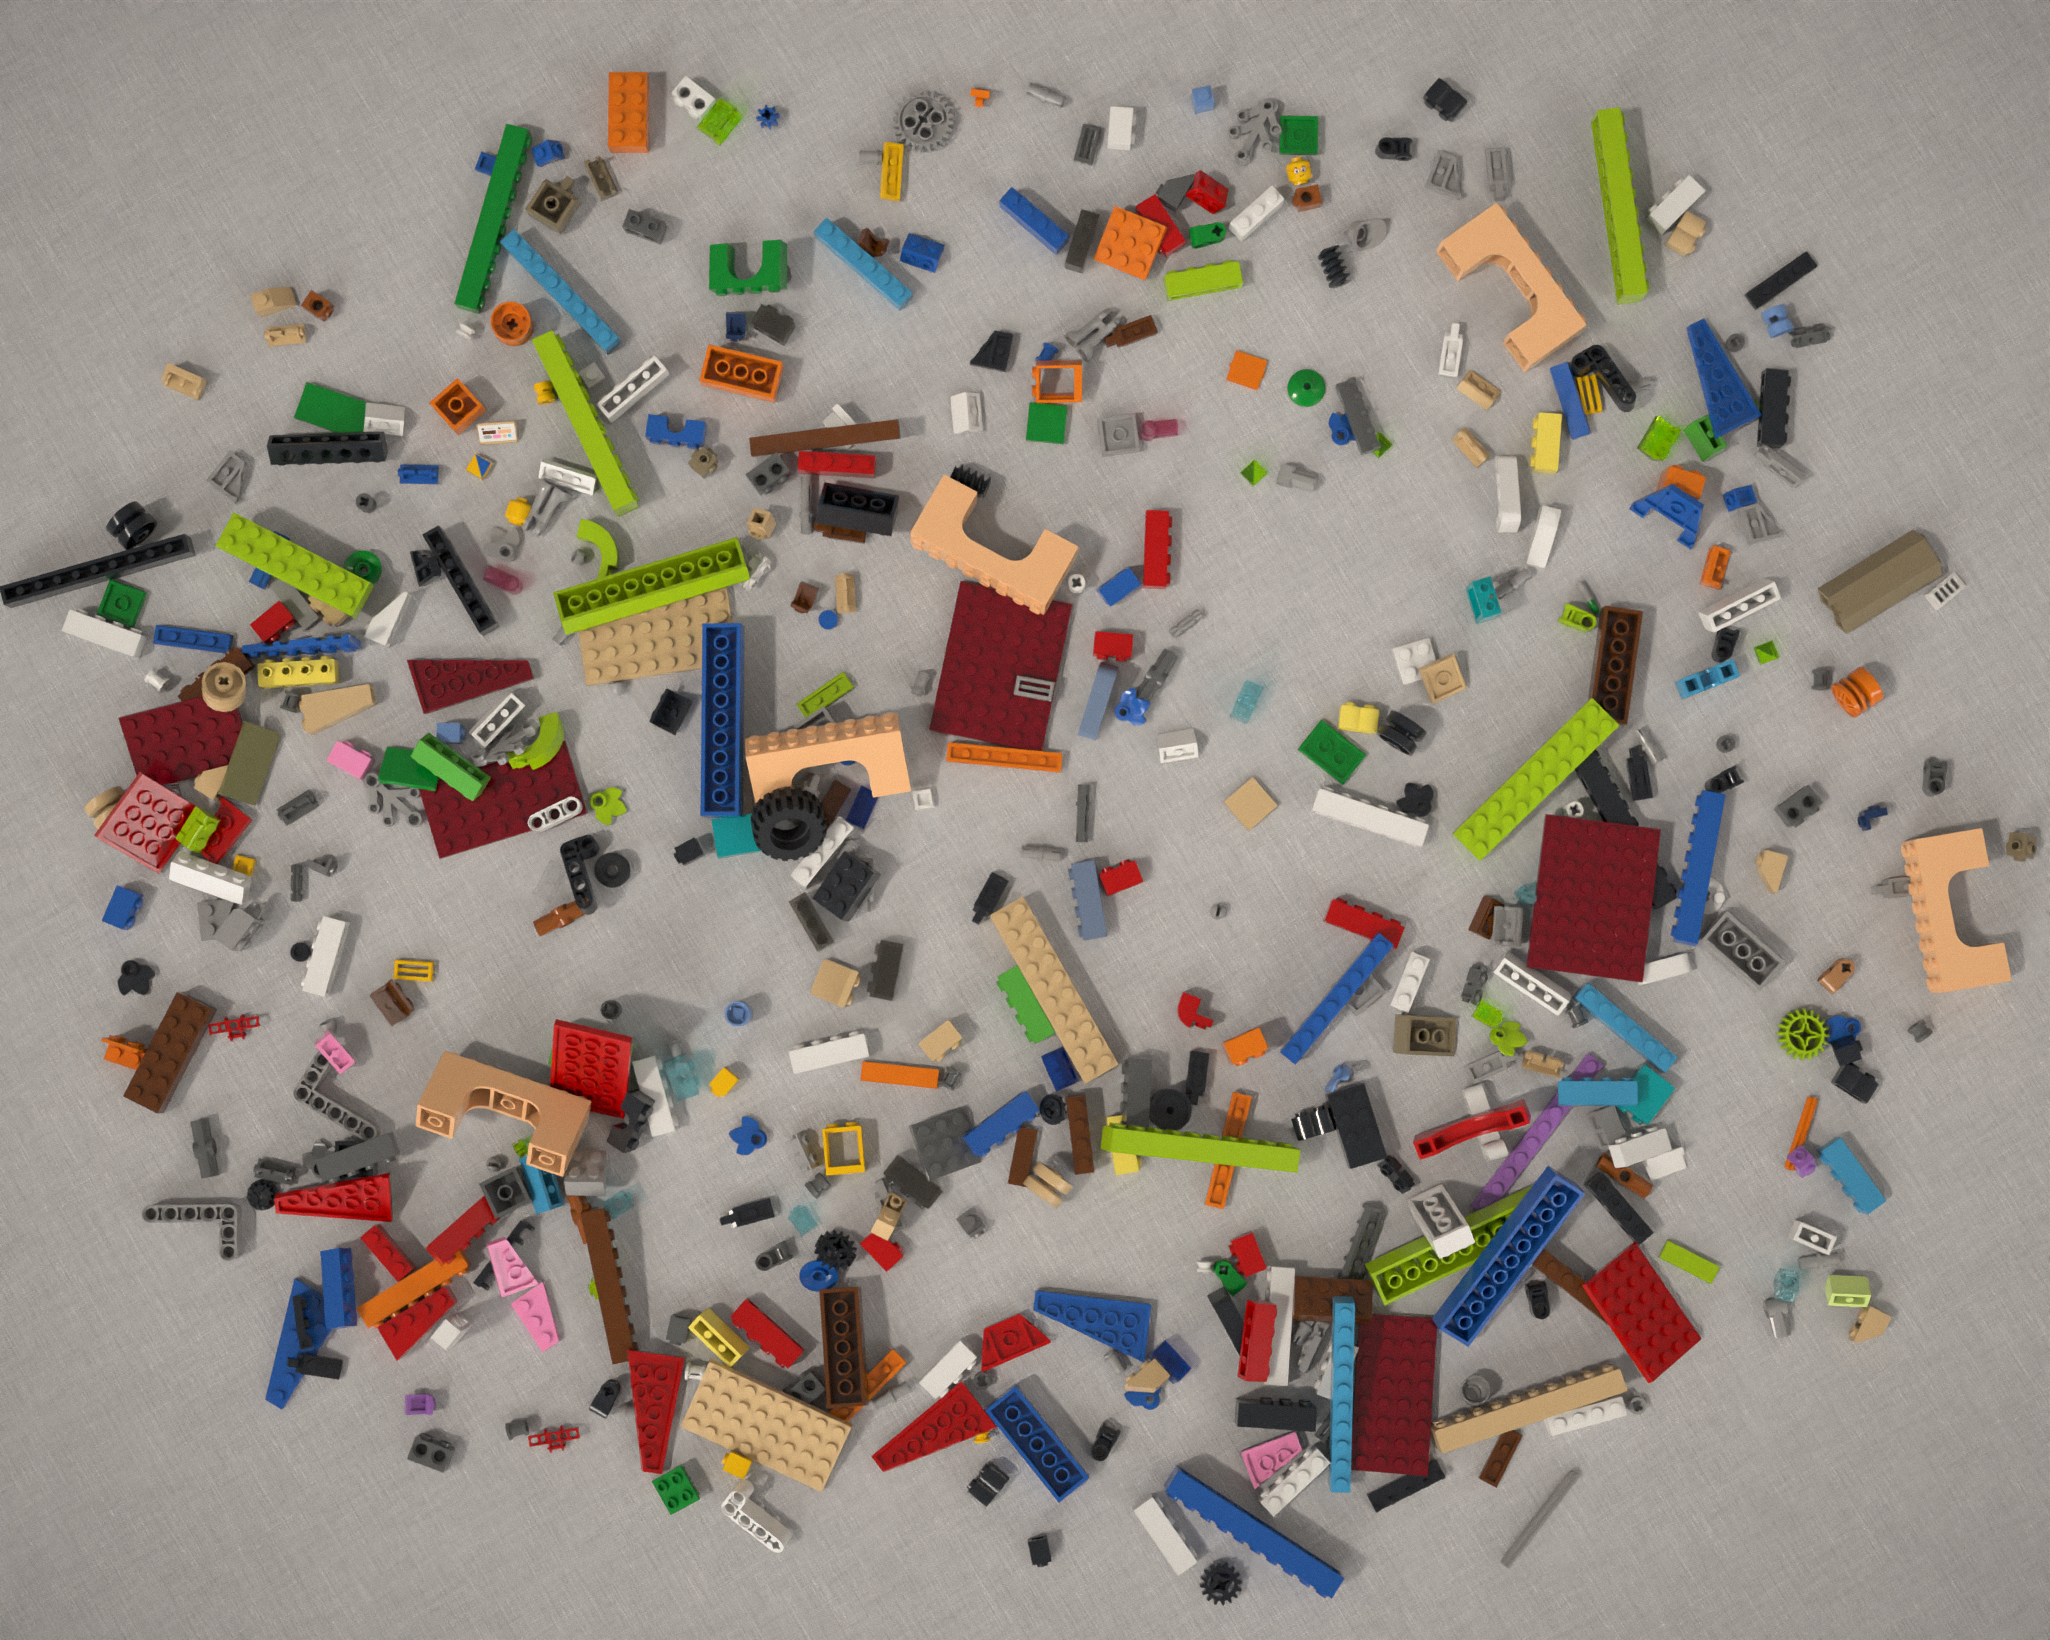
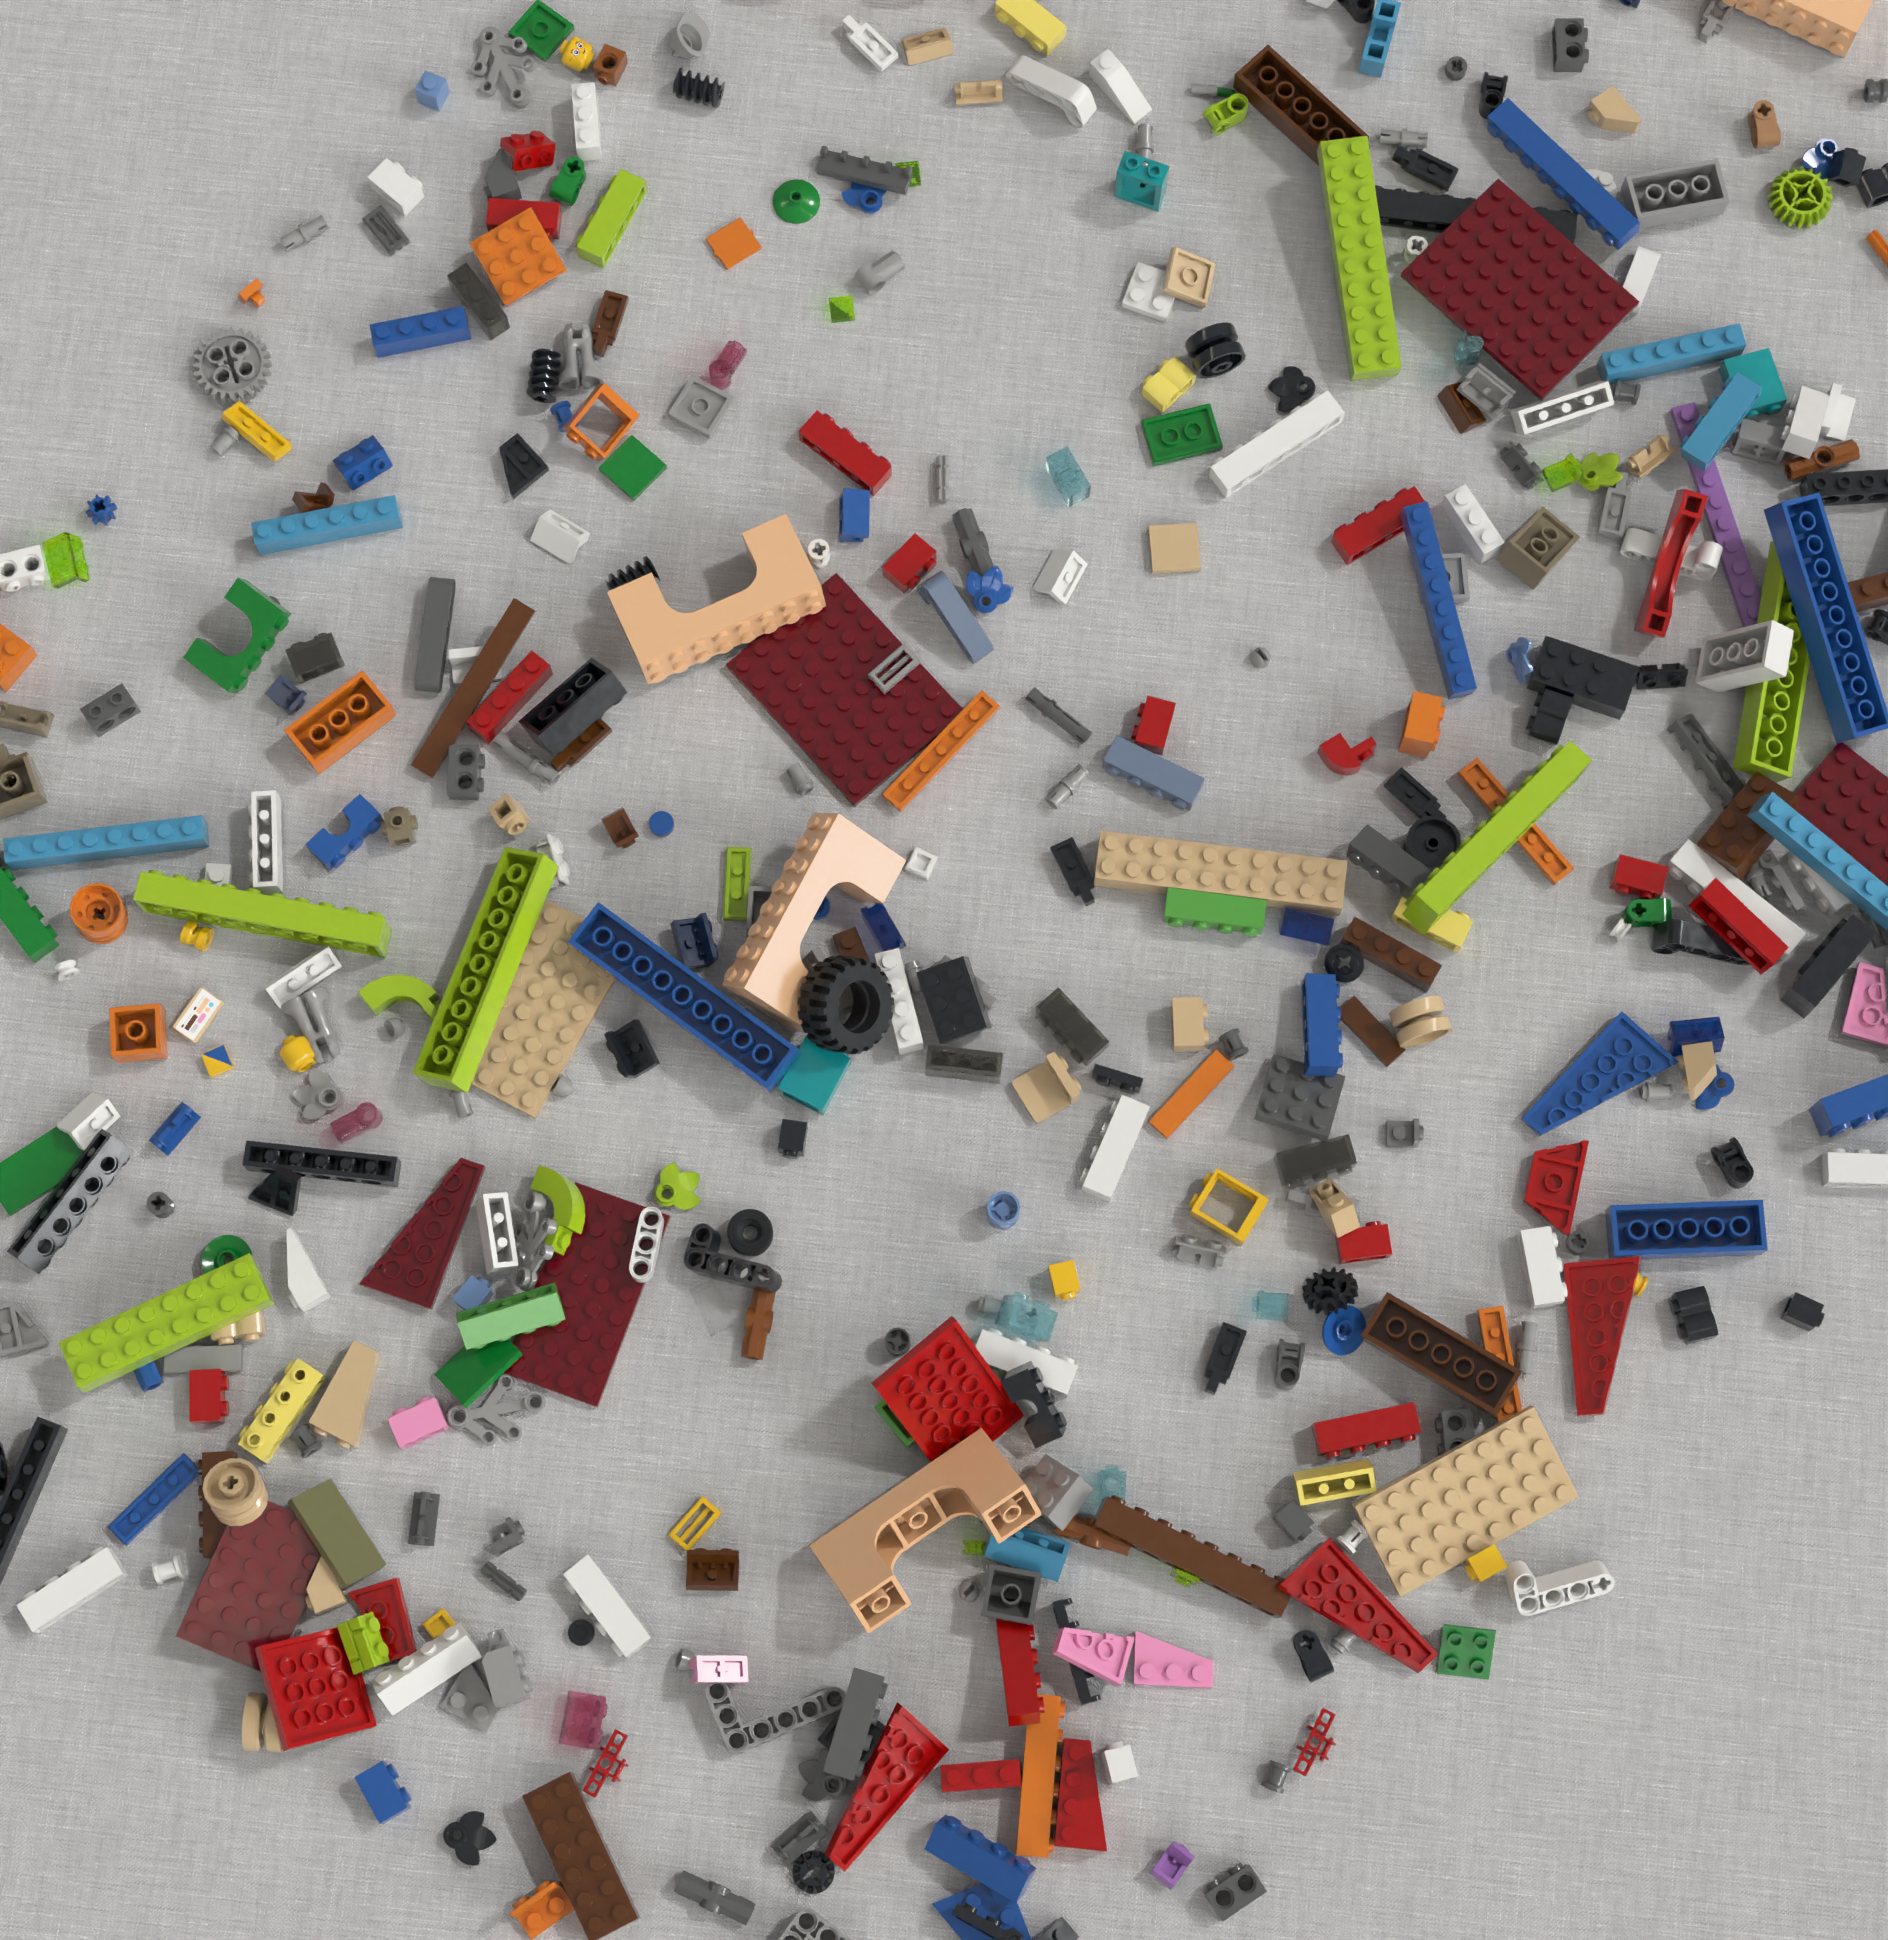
camera: 50 degrees left, 10 degrees down
green tile [96,579,147,628] -> none
blue wing [242,634,362,658] -> none
blue plate [729,1116,767,1155] -> none
dark grey wheel [805,1172,832,1199] -> none
tan hinge [835,573,856,614] -> none
none -> dark grey beam [415,577,456,693]
none -> black piece [526,348,561,403]
none -> clear pink bracket [559,1691,608,1750]
none -> dark blue bracket [670,913,718,969]
none -> black plate [1091,1064,1144,1094]

